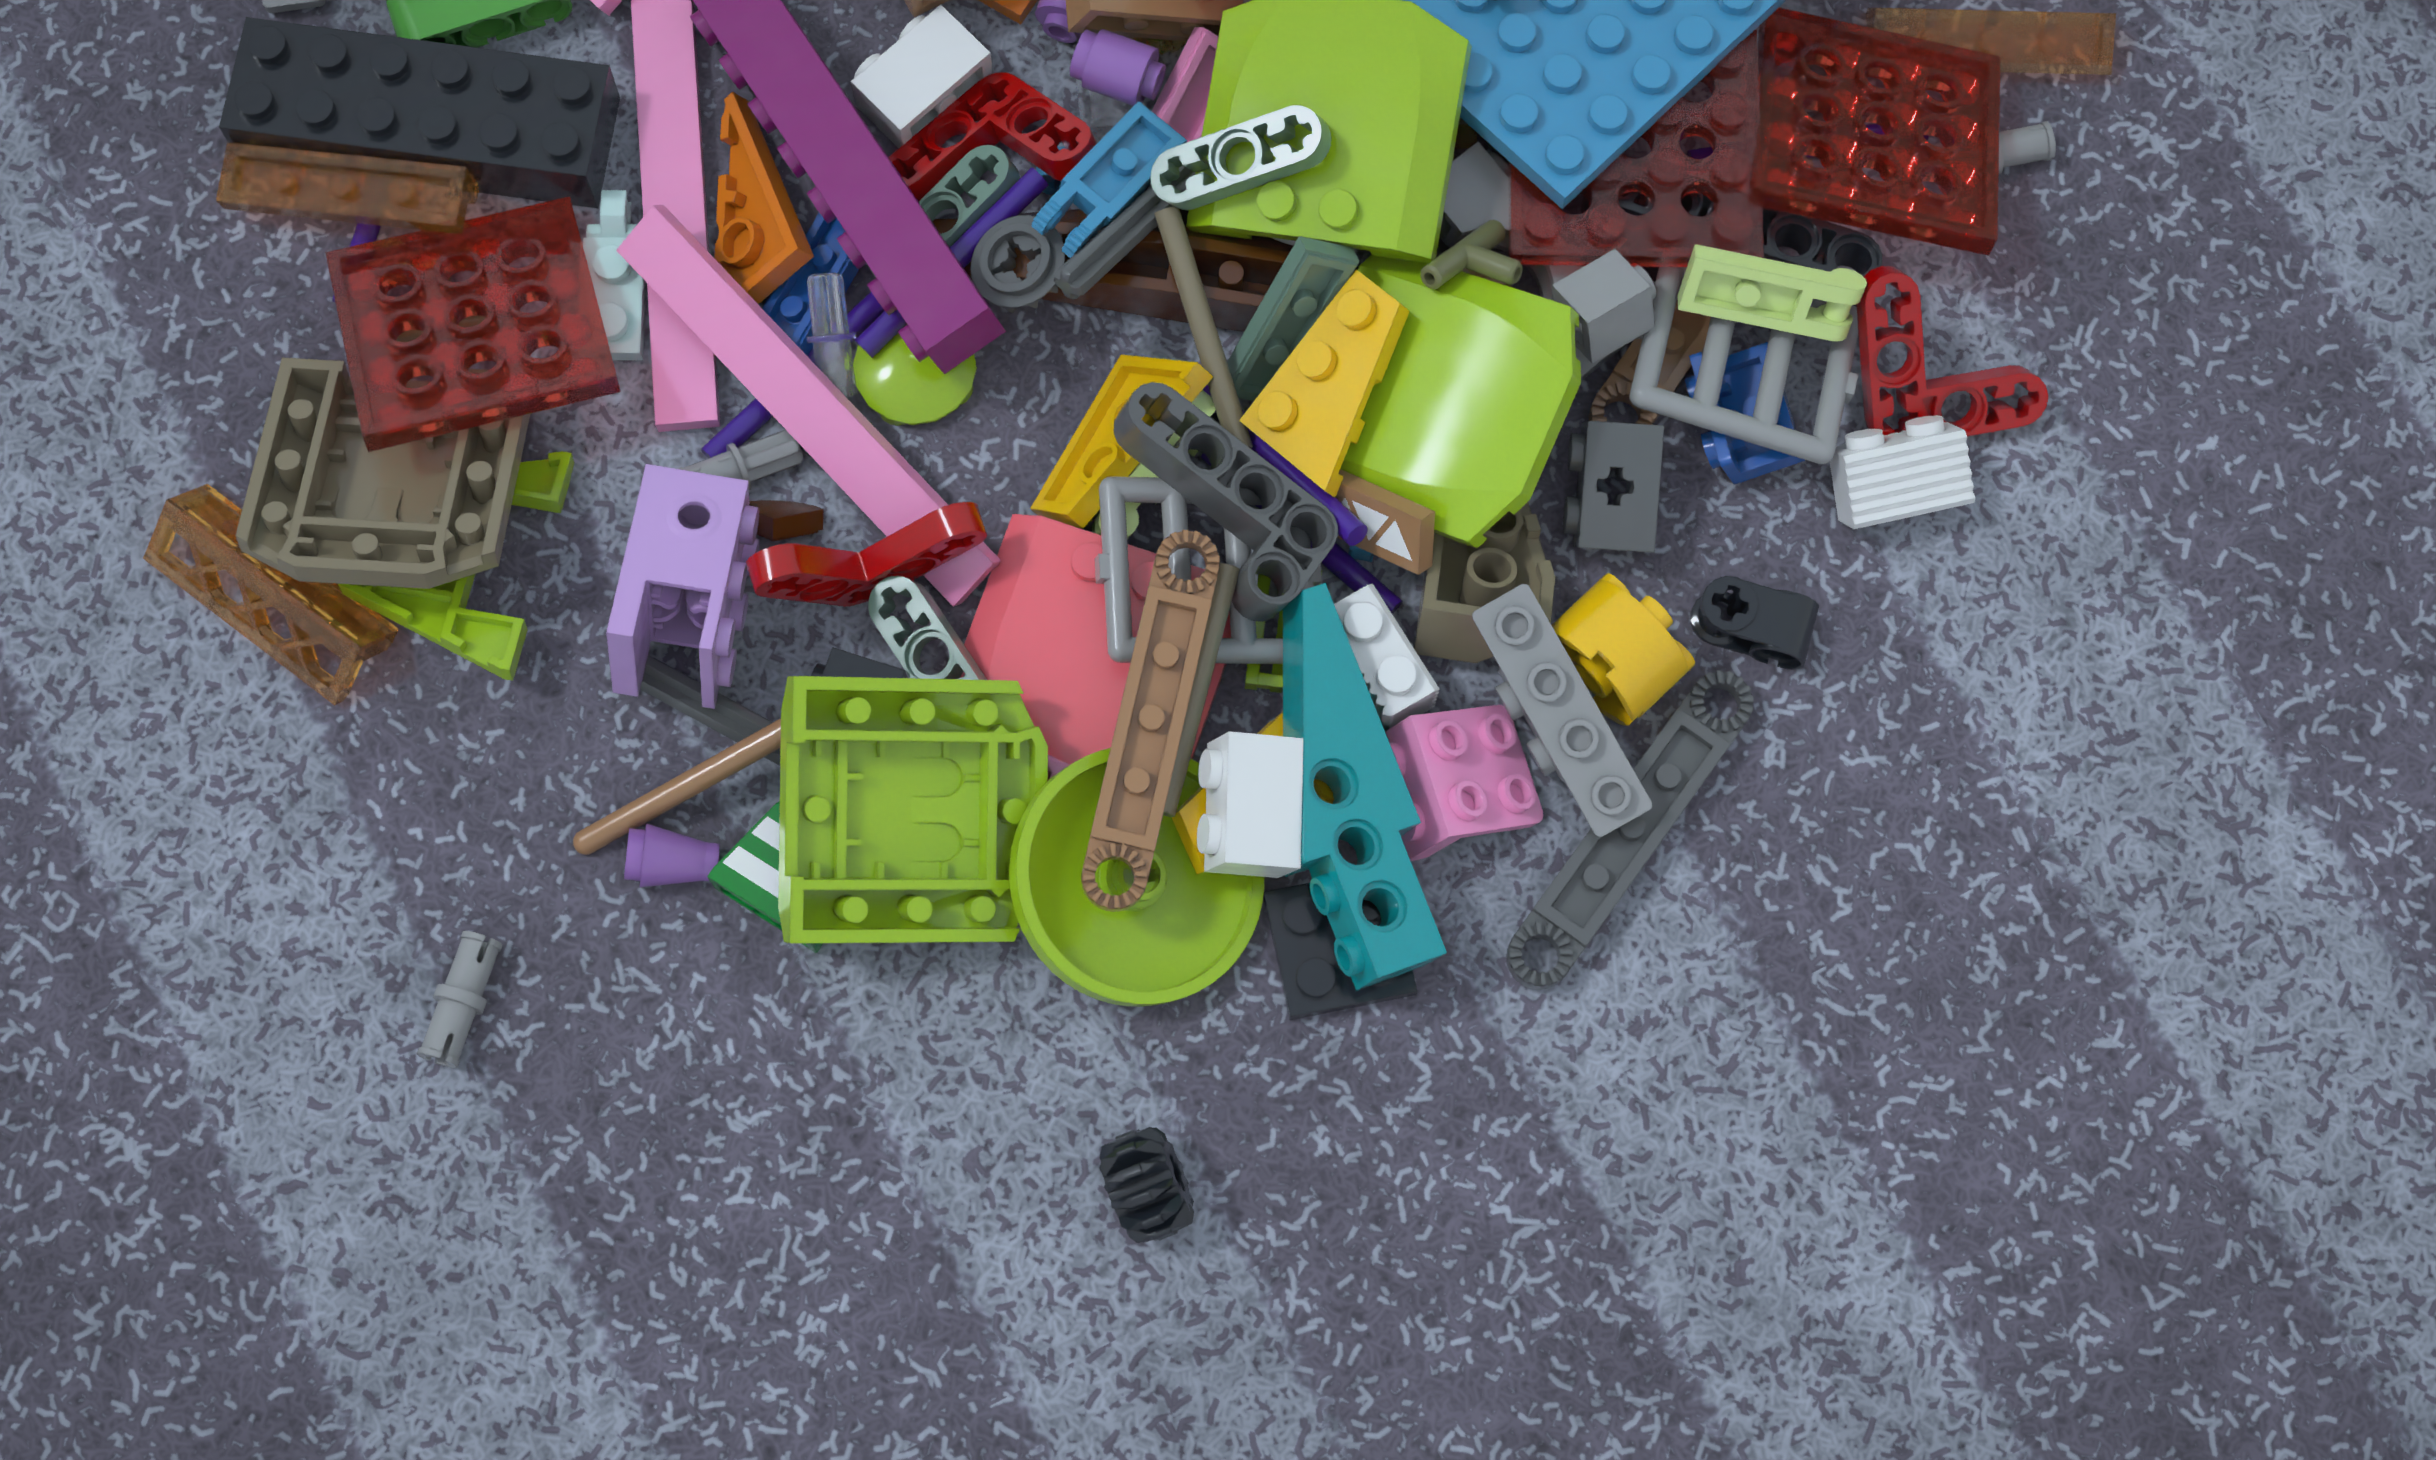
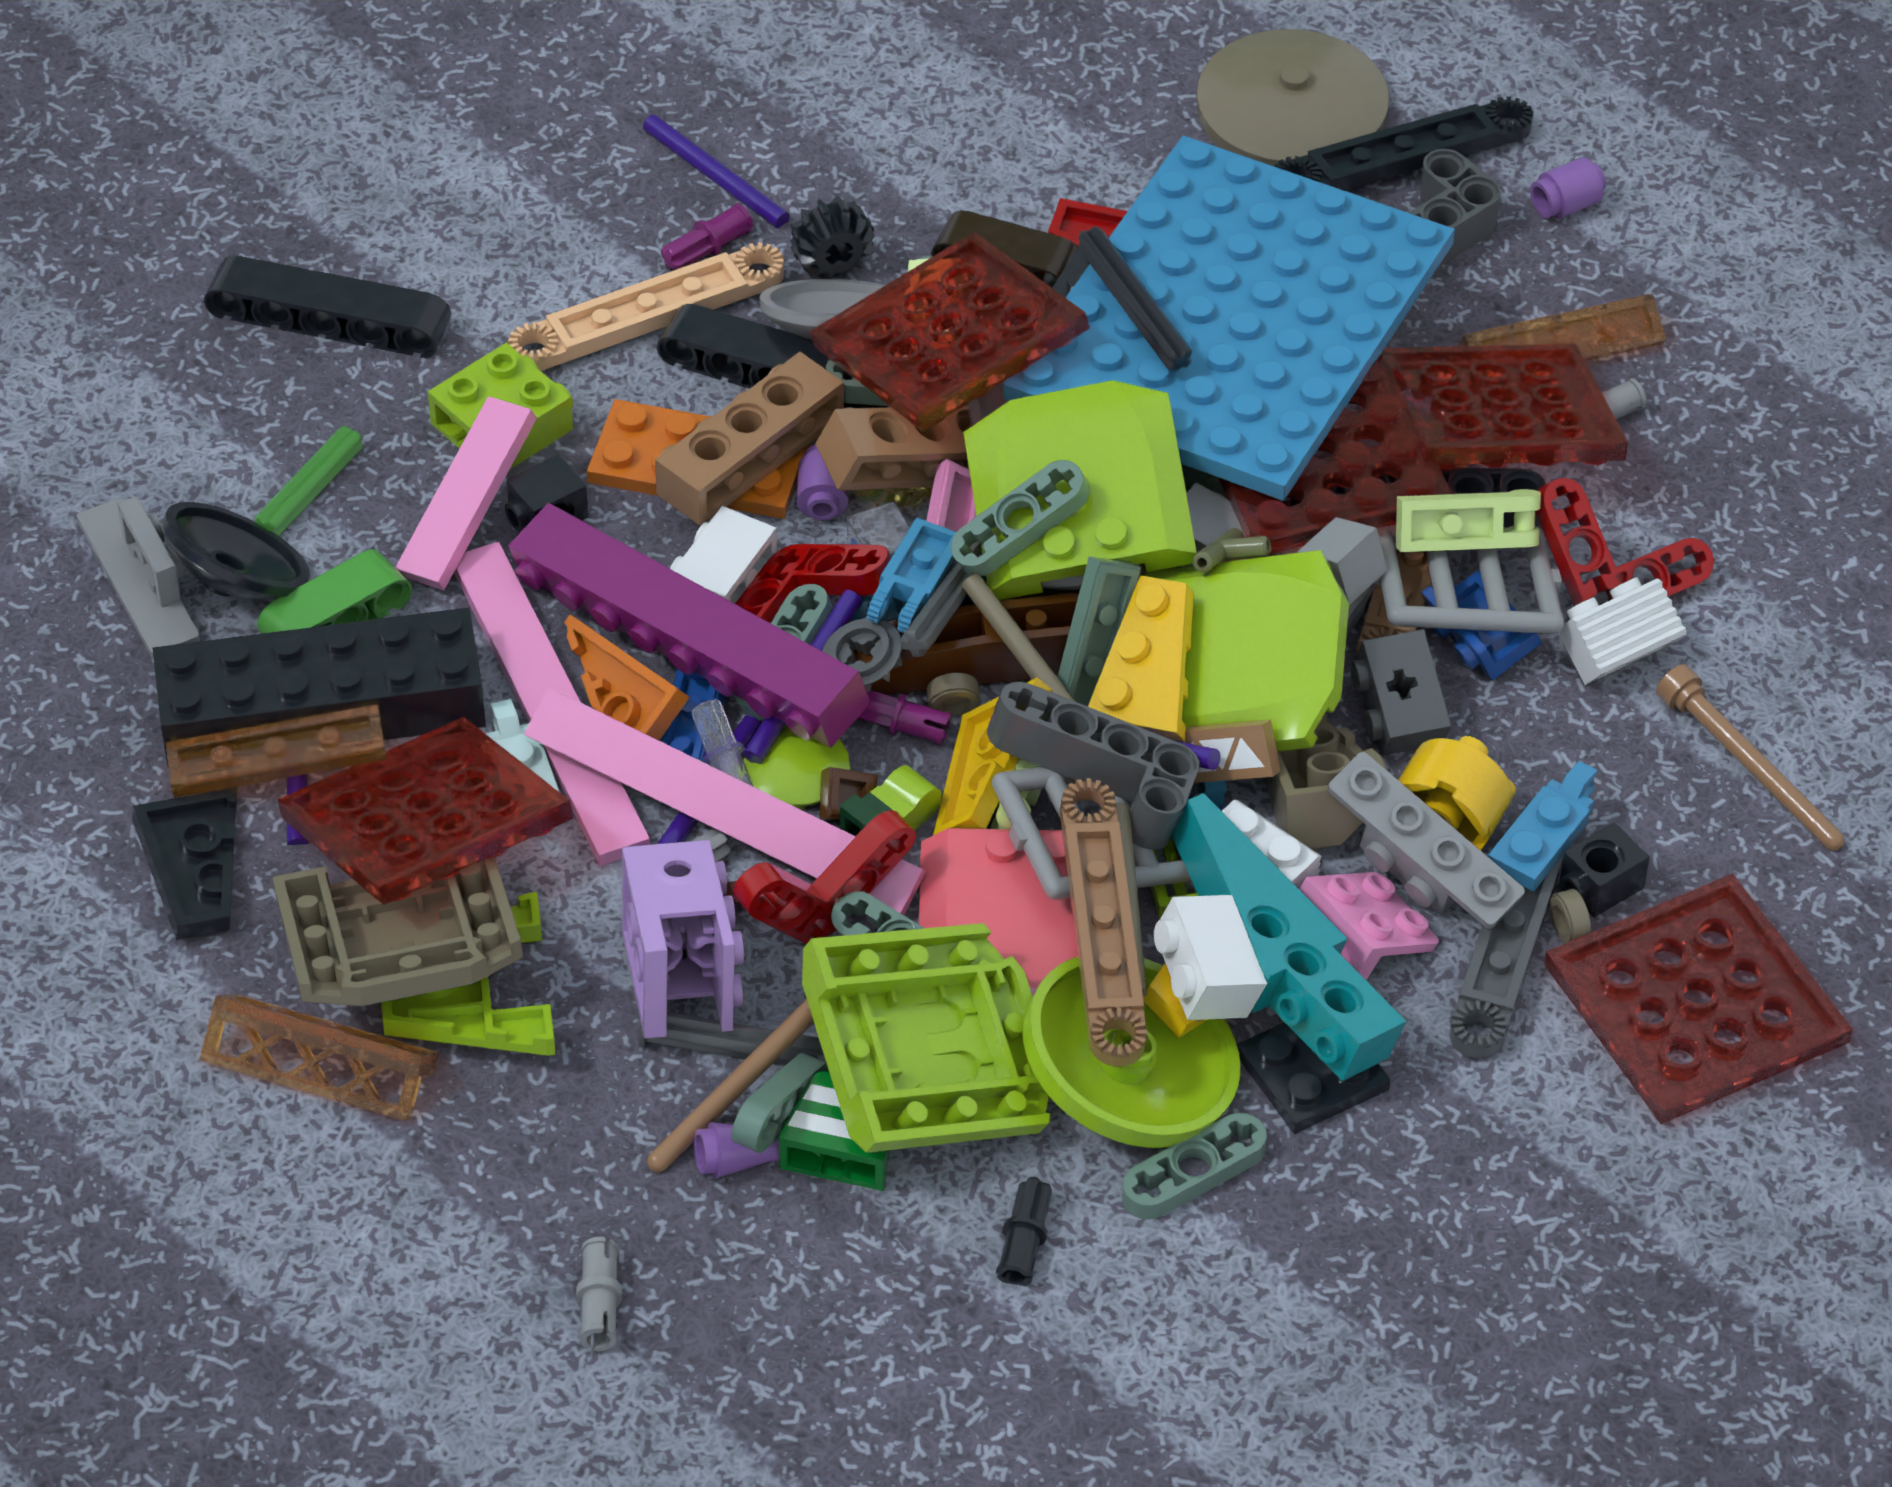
camera: 15 degrees left, 25 degrees down
medium lavender brick [1070,29,1166,106] -> none
black gear [1099,1127,1194,1243] -> none
black piece [1690,576,1819,670] -> none
none -> black wing [132,787,237,940]
none -> sand green beam [732,1053,829,1153]
none -> reddish brown tile [819,767,878,823]
none -> lime leg [840,765,942,836]
none -> magenta axle [857,690,952,746]
none -> dark tan tile [926,673,981,716]
none -> black axle [996,1177,1052,1286]
none -> sand green beam [1122,1113,1267,1219]
none -> dark azure hinge [1488,761,1598,891]
none -> clear red piece [1544,873,1853,1124]
none -> dark tan tile [1549,889,1591,946]
none -> black brick [1560,822,1650,918]
none -> medium nougat piece [1656,664,1845,851]

